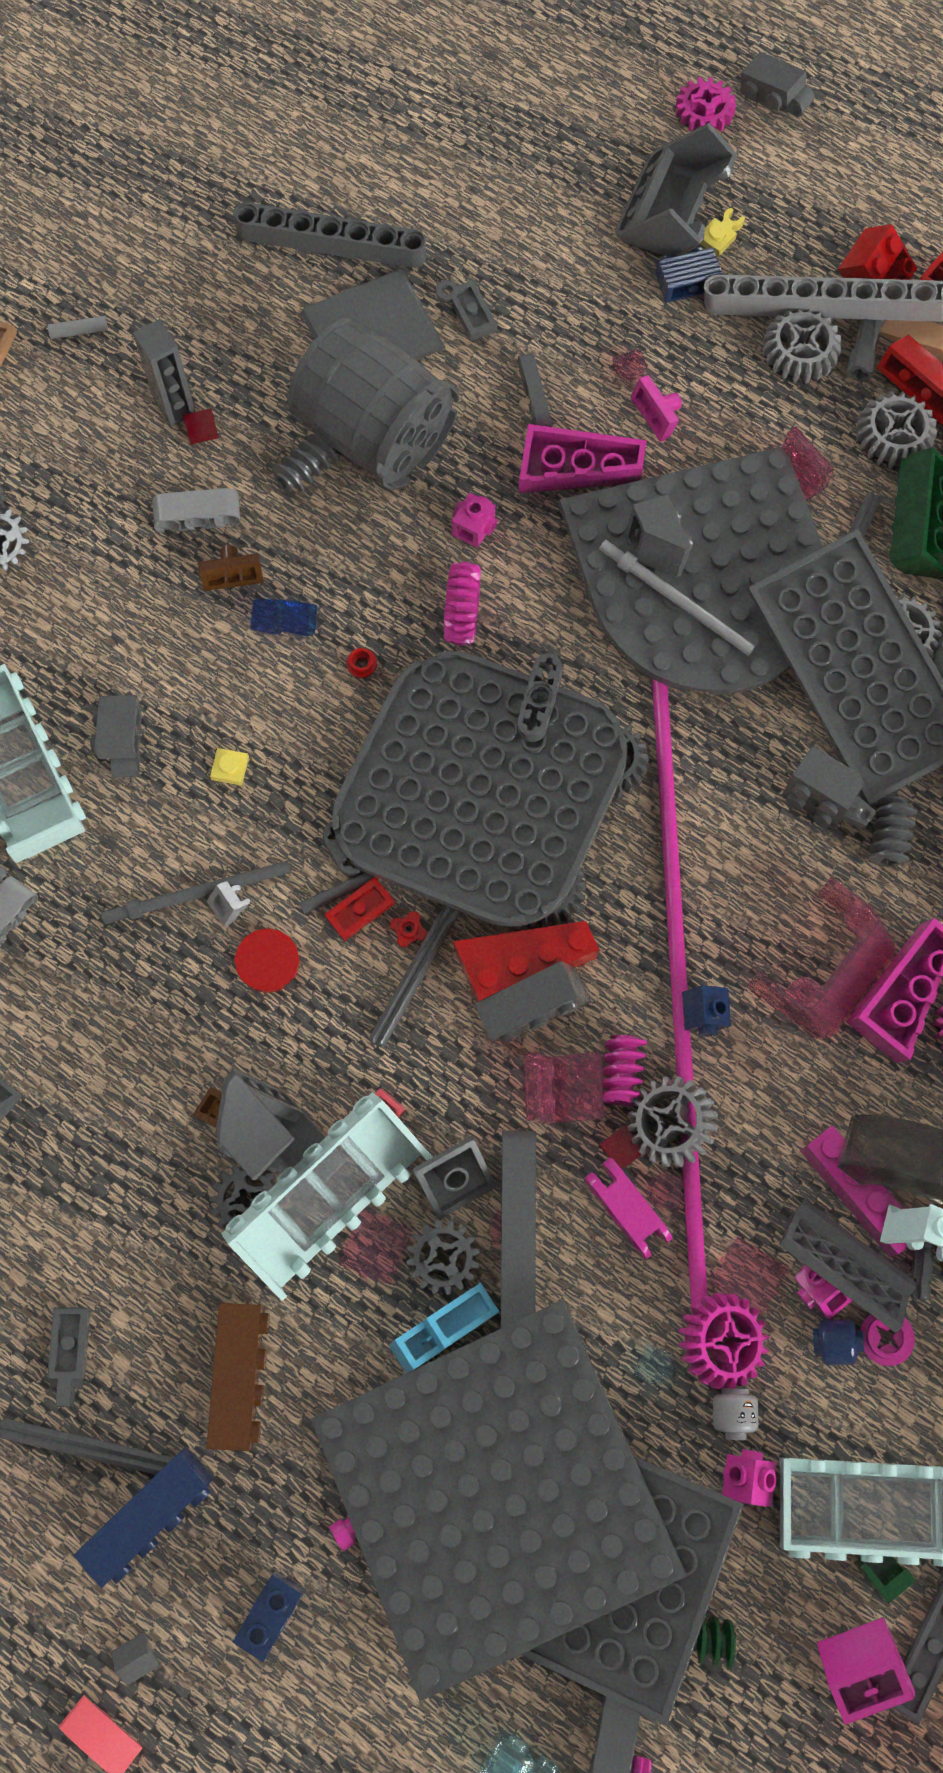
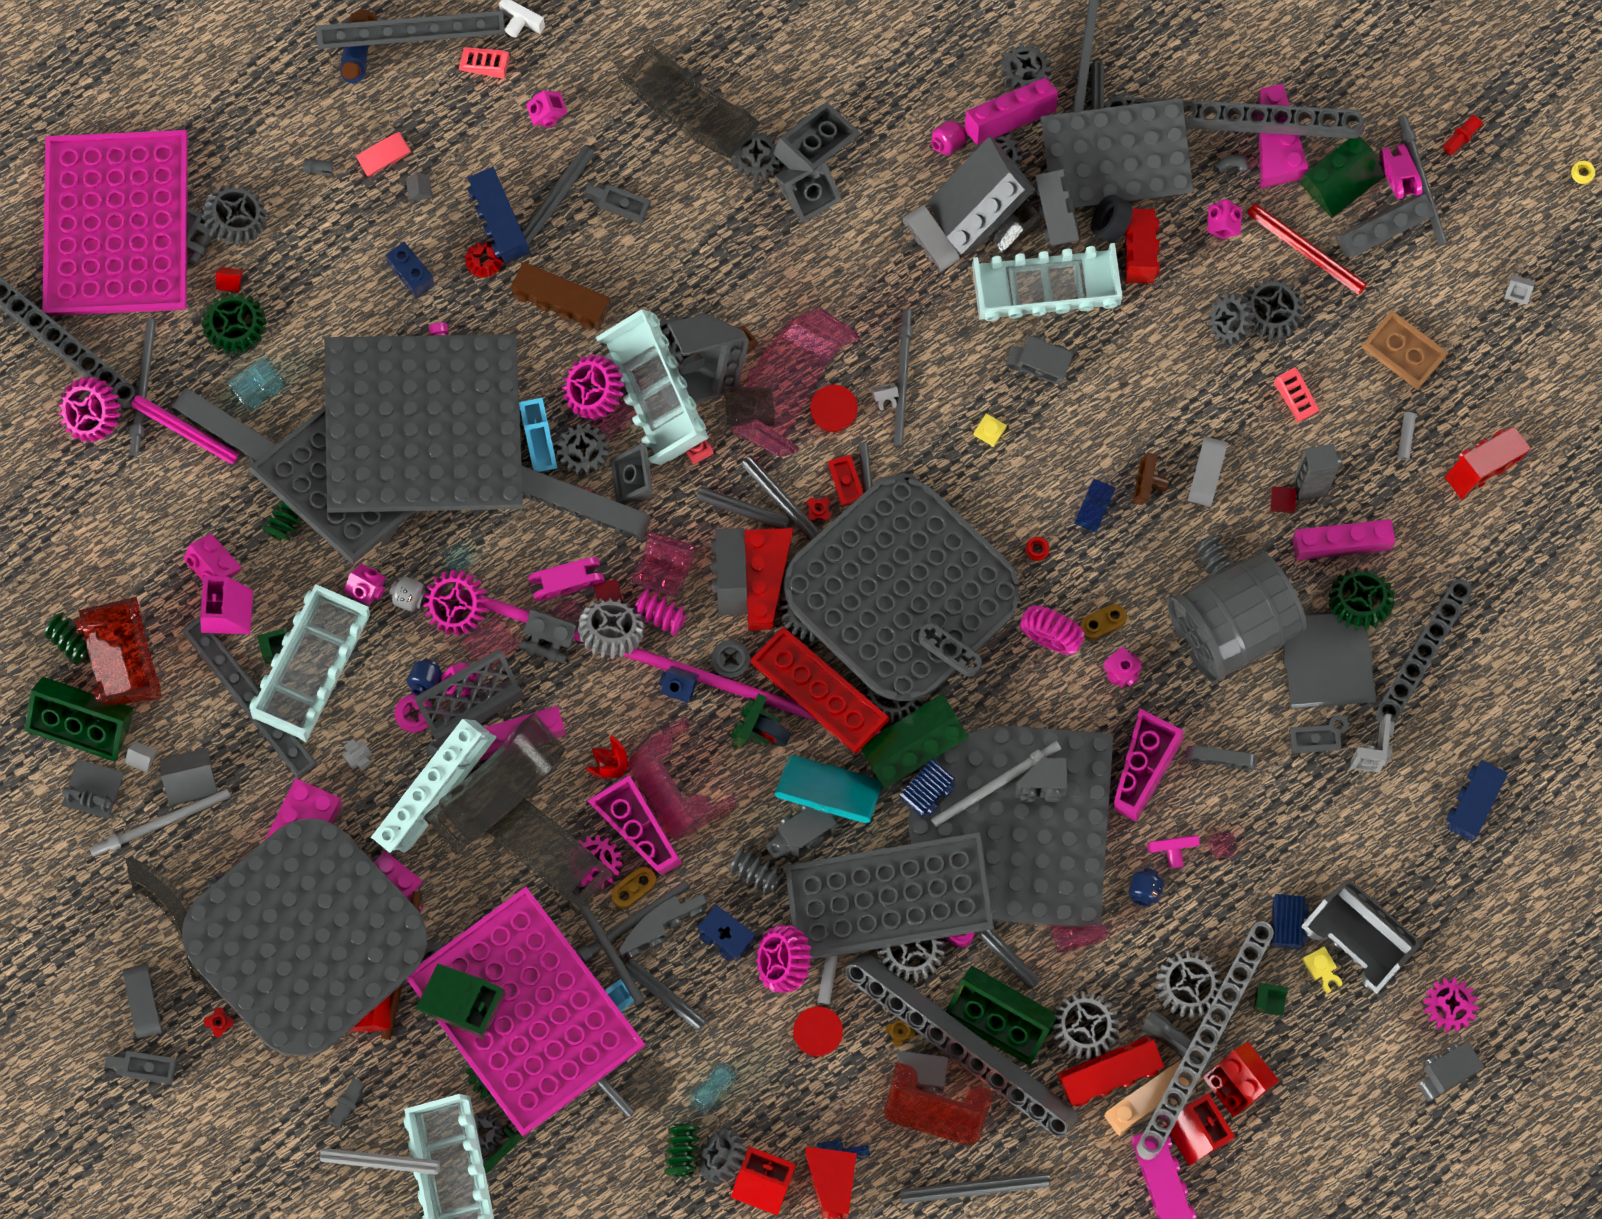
camera: 110 degrees right, 0 degrees up
none -> dark pink bracket [183,533,242,582]
none -> red gear [465,241,503,278]
none -> dark grey plate [519,609,578,664]
none -> dark pink gear [562,354,625,419]
none -> red piece [585,735,628,779]
none -> dark grey axle [697,487,789,529]
none -> dark grey gear [711,640,750,678]
none -> clear smoke tile [724,386,775,426]
none -> clear pink piece [729,308,860,457]
none -> dark green plate [730,693,791,749]
none -> red plate [749,627,889,755]
none -> teal piece [774,755,882,823]
none -> dark green slope [861,693,969,789]
none -> dark blue brick [900,759,955,818]
none -> pearl gold plate [1080,604,1127,640]
none -> dark blue head [1128,868,1164,907]
none -> dark green panel [1254,983,1289,1016]
none -> coral slope [1274,367,1319,423]
none -> dark pink brick [1292,519,1395,561]
none -> dark green gear [1328,567,1395,631]
none -> light grey bracket [1350,713,1395,773]
none -> wedge [1444,426,1531,500]
none -> dark blue brick [1445,760,1508,842]

